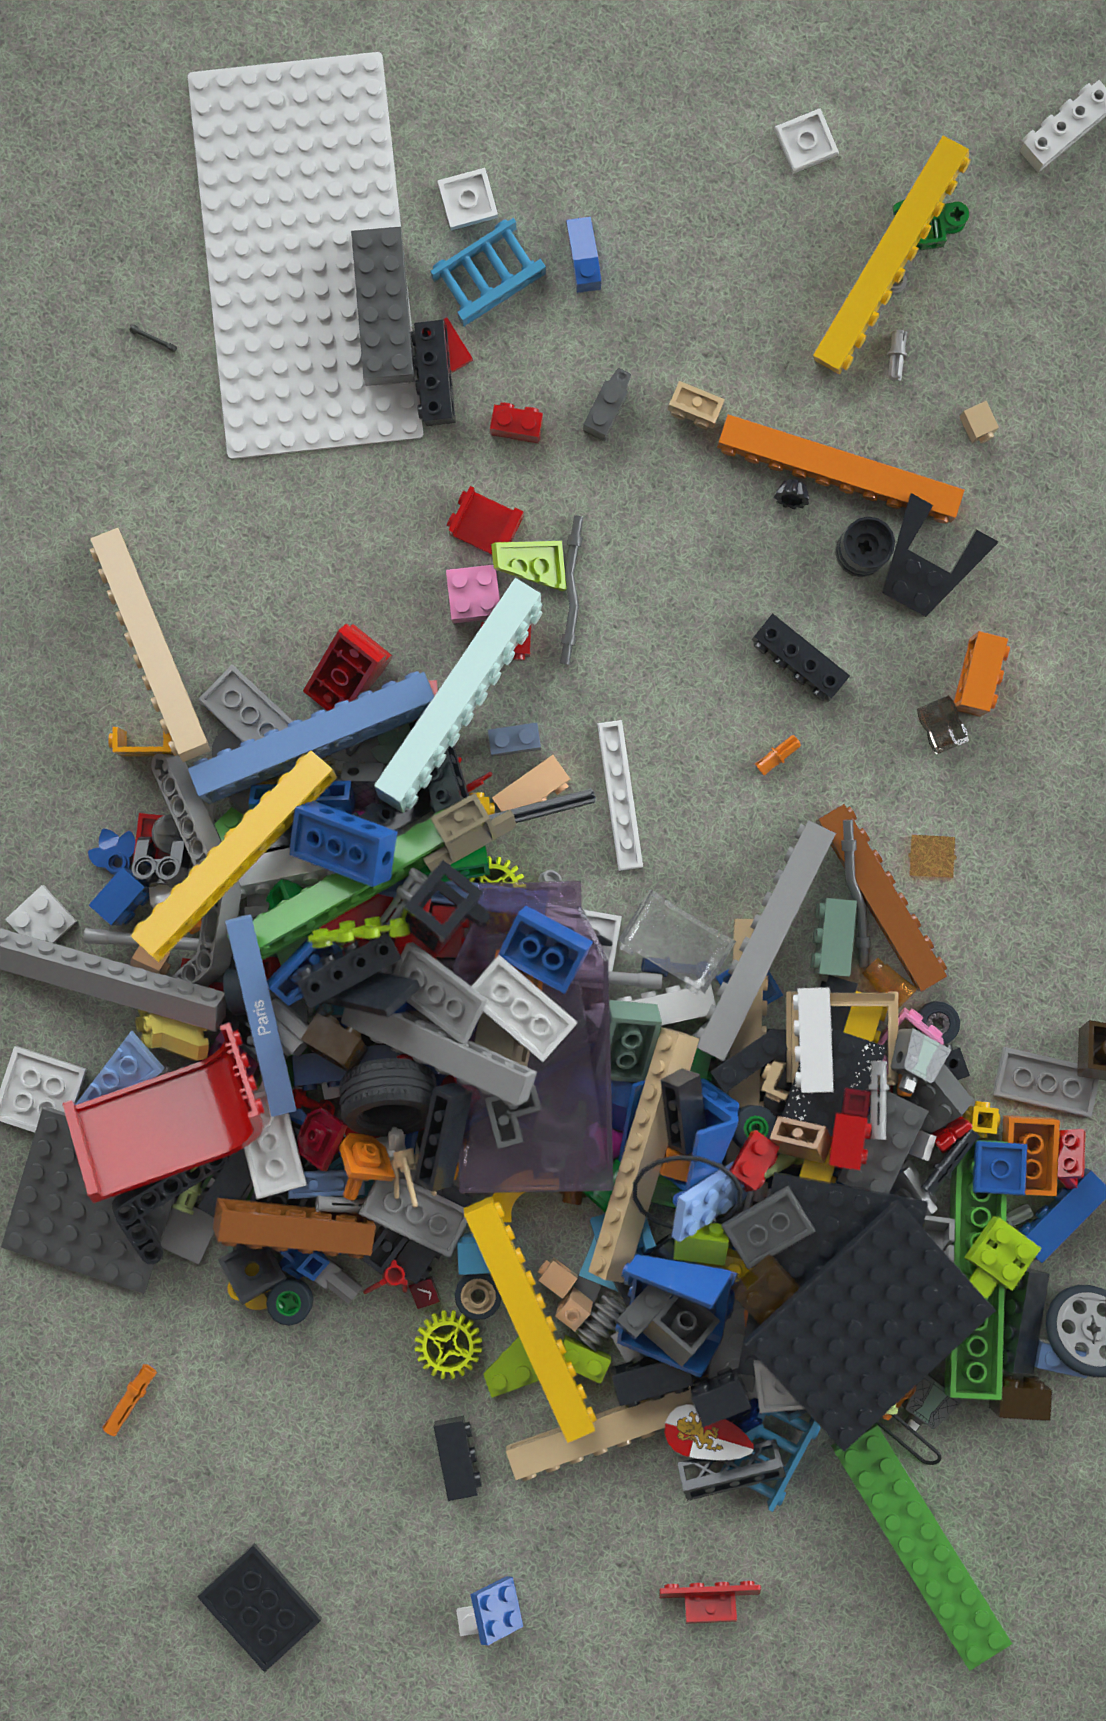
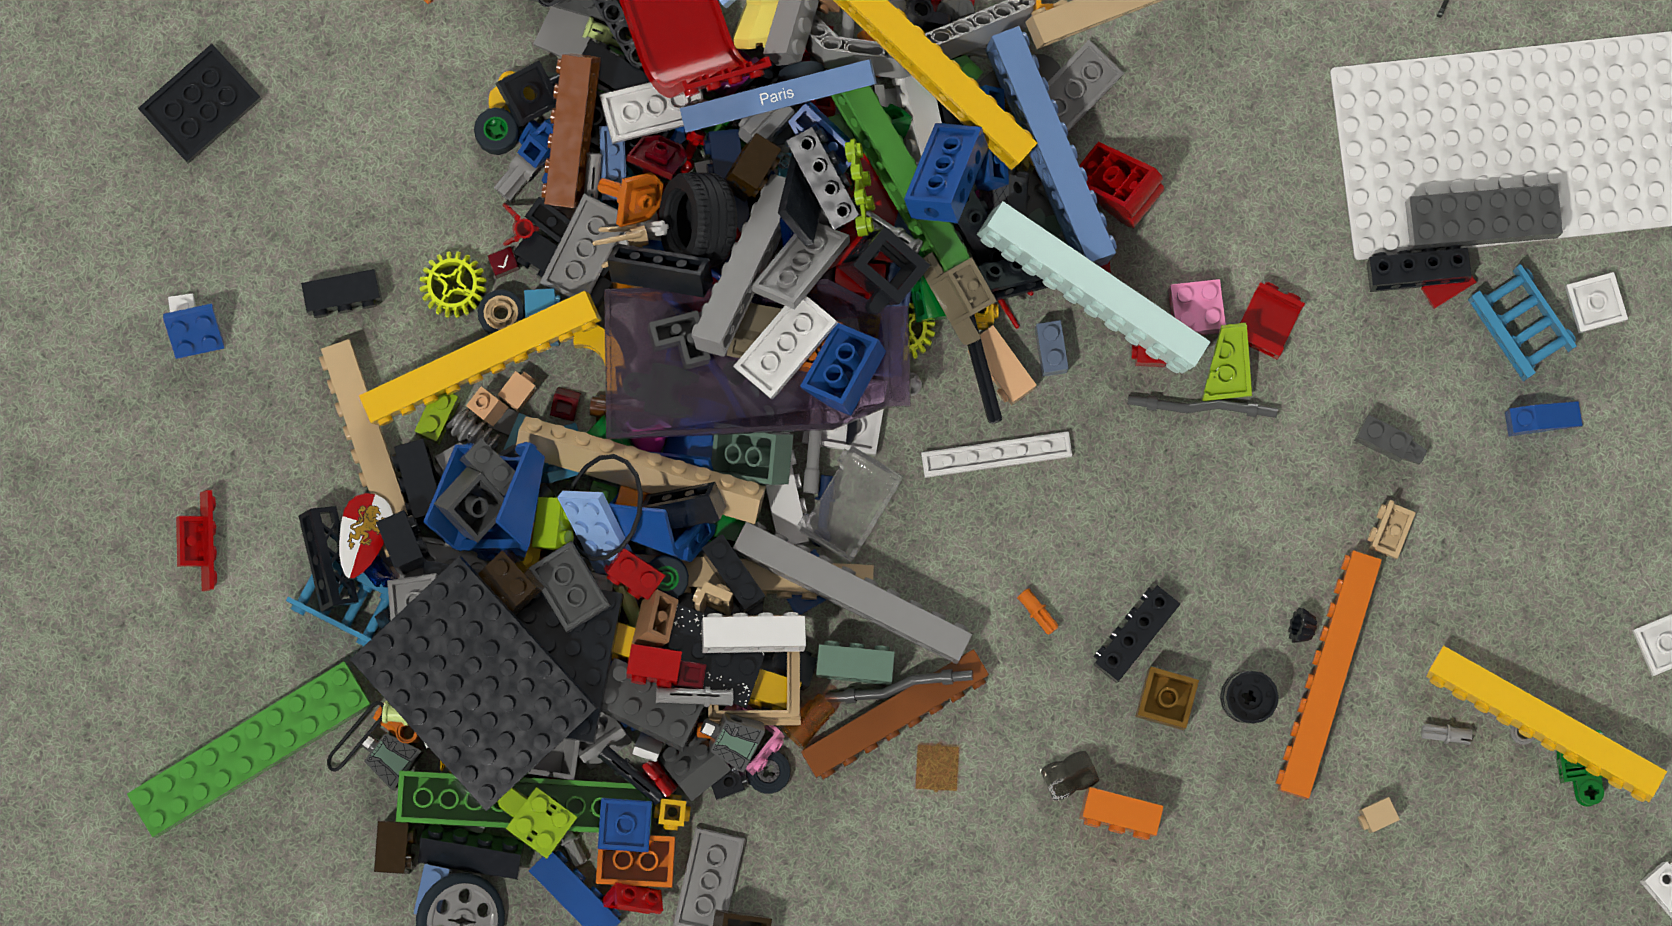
camera: 85 degrees right, 5 degrees down
lime wing [483,1335,539,1398] -> none
red brick [490,402,543,444] -> none
black wing [882,493,998,617] -> none
none -> dark red slope [550,387,581,421]
none -> pearl gold brick [1135,667,1199,730]

